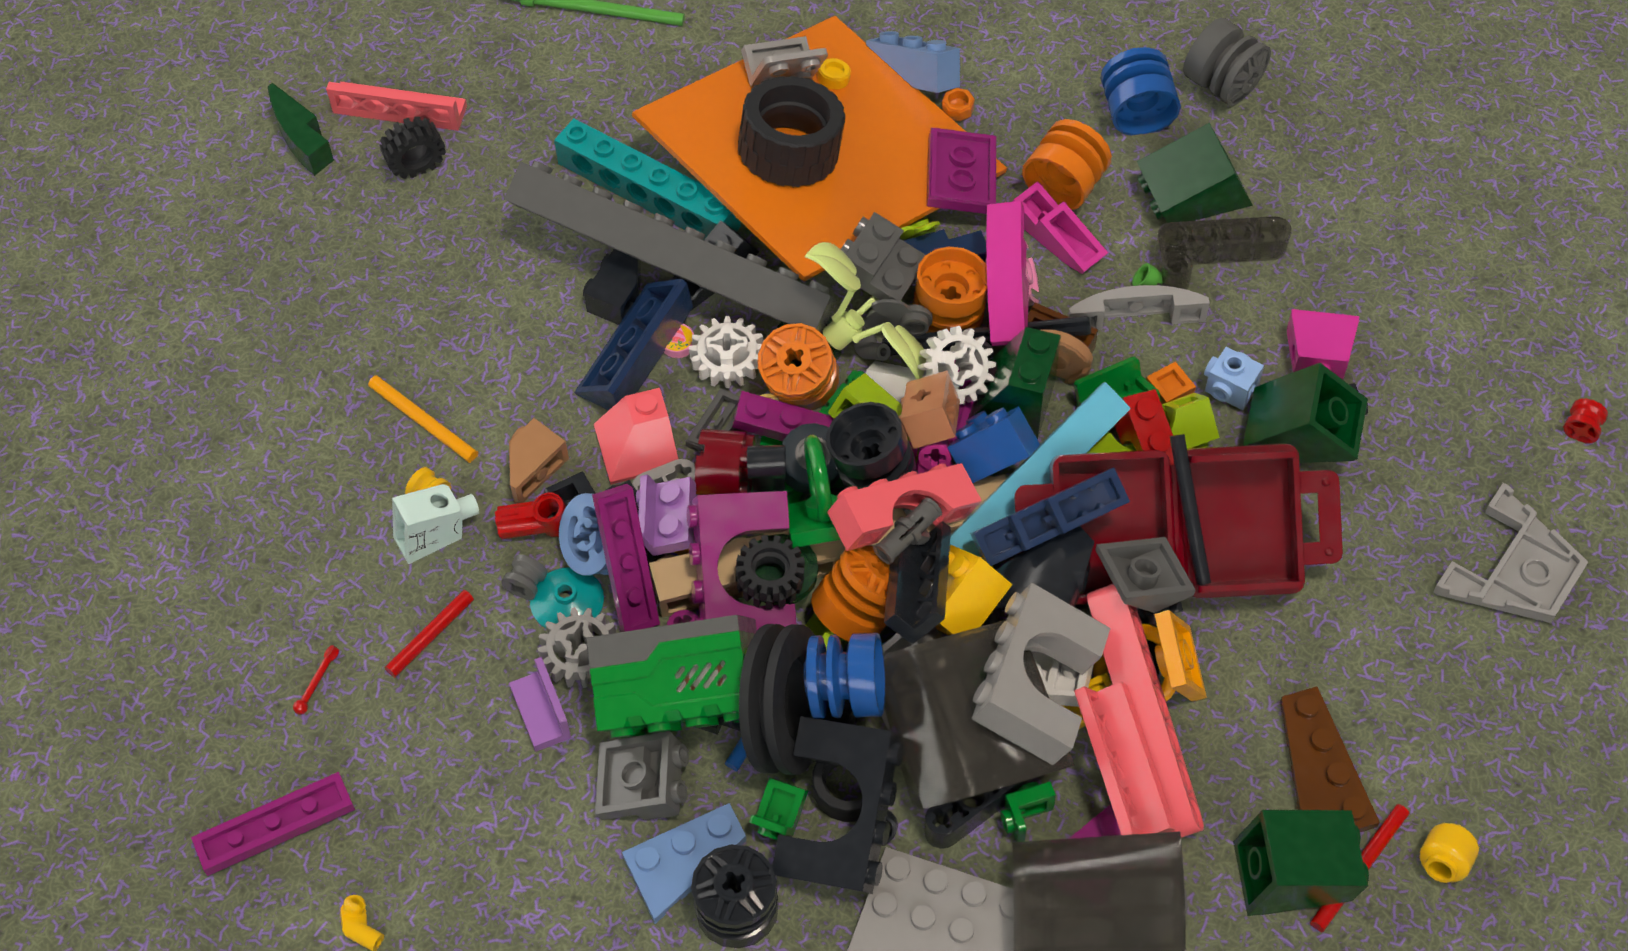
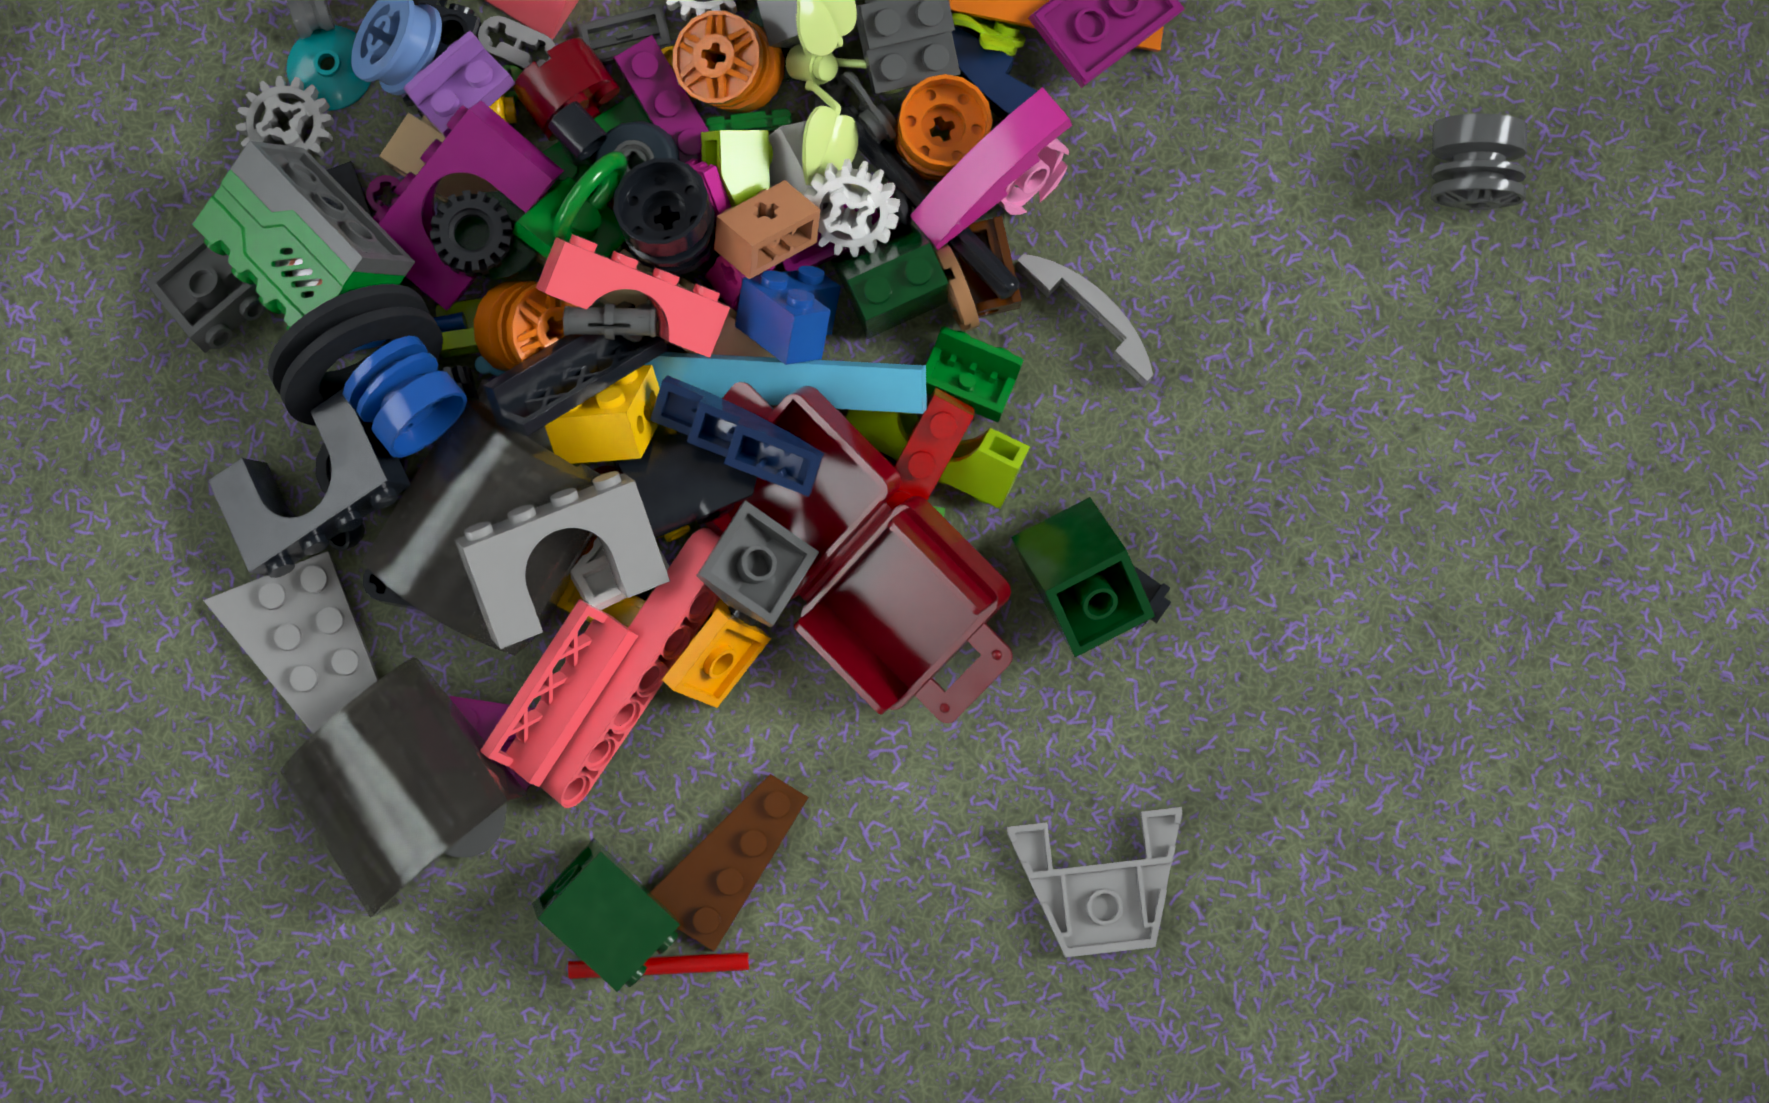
camera: 50 degrees right, 25 degrees up
medium lavender panel [509,657,571,752] -> none
magenta plate [592,484,660,632] -> none
medium blue wing [622,803,747,924] -> none
black wheel [691,844,779,948] -> none
green bracket [749,777,809,840] -> none
green bracket [1000,781,1056,844] -> none
dark pink slope [1012,181,1108,274] -> none
orange wheel [1022,119,1112,210] -> none
blue wheel [1100,47,1181,136] -> none
bright green hinge [1132,263,1163,286] -> none
dark green slope [1137,123,1253,227] -> none
orange plate [1146,361,1196,404] -> none
clear smoke beam [1155,216,1292,290] -> none
black bar [1170,434,1211,585] -> none
light blue brick [1204,347,1264,410] -> none
dark pink torso [1287,309,1359,380] -> none
yellow head [1419,823,1479,883] -> none
red wheel [1563,398,1608,444] -> none

